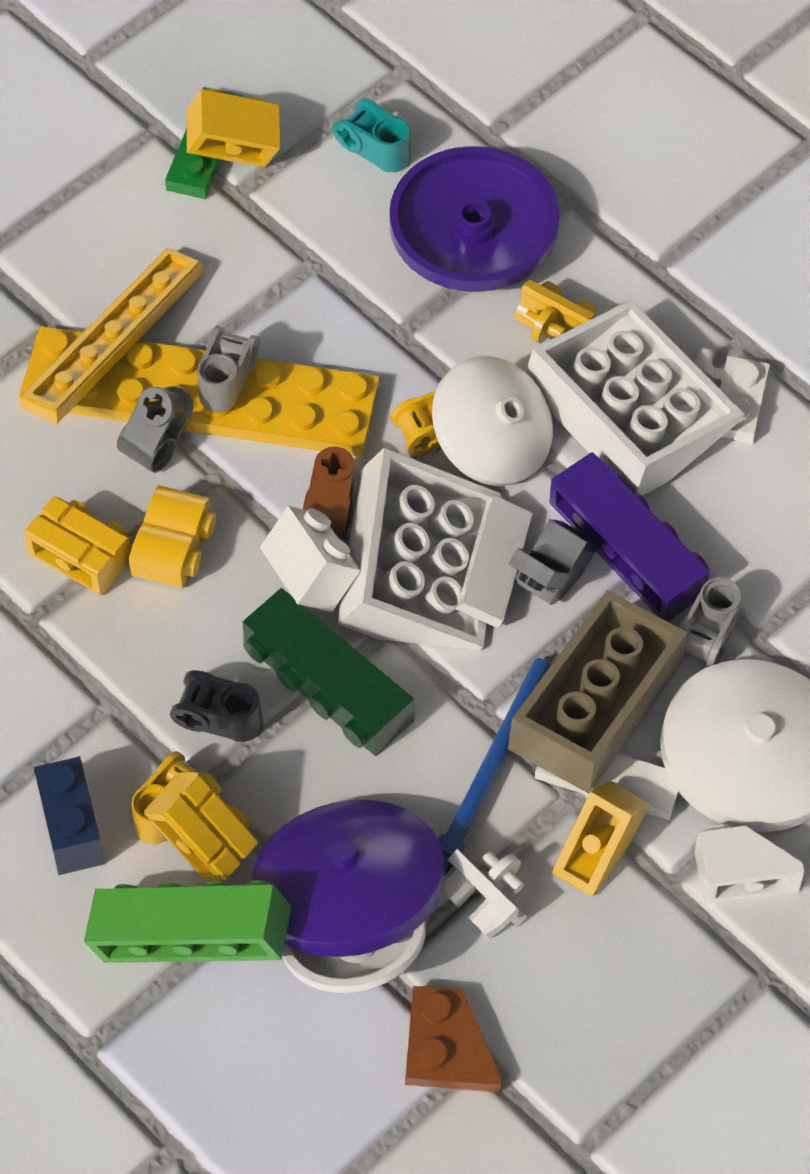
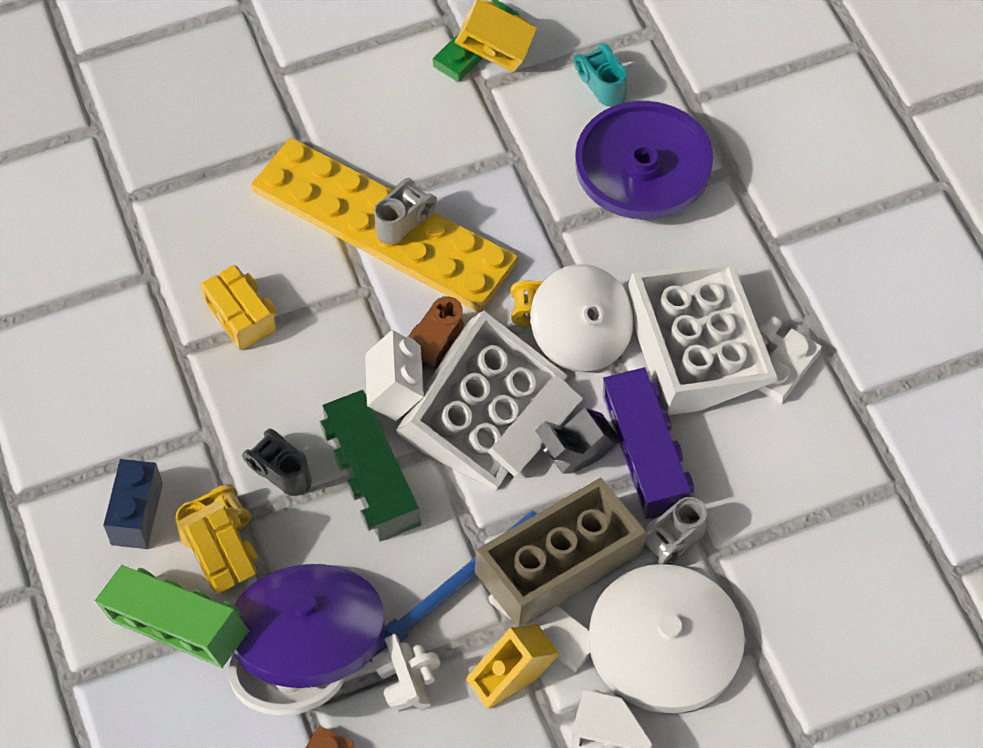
camera: 25 degrees right, 0 degrees up
yellow tile [20,247,203,424] -> none
dark grey piece [117,386,193,473] -> none
yellow brick [129,485,216,589] -> none
yellow hips [514,279,597,344] -> none

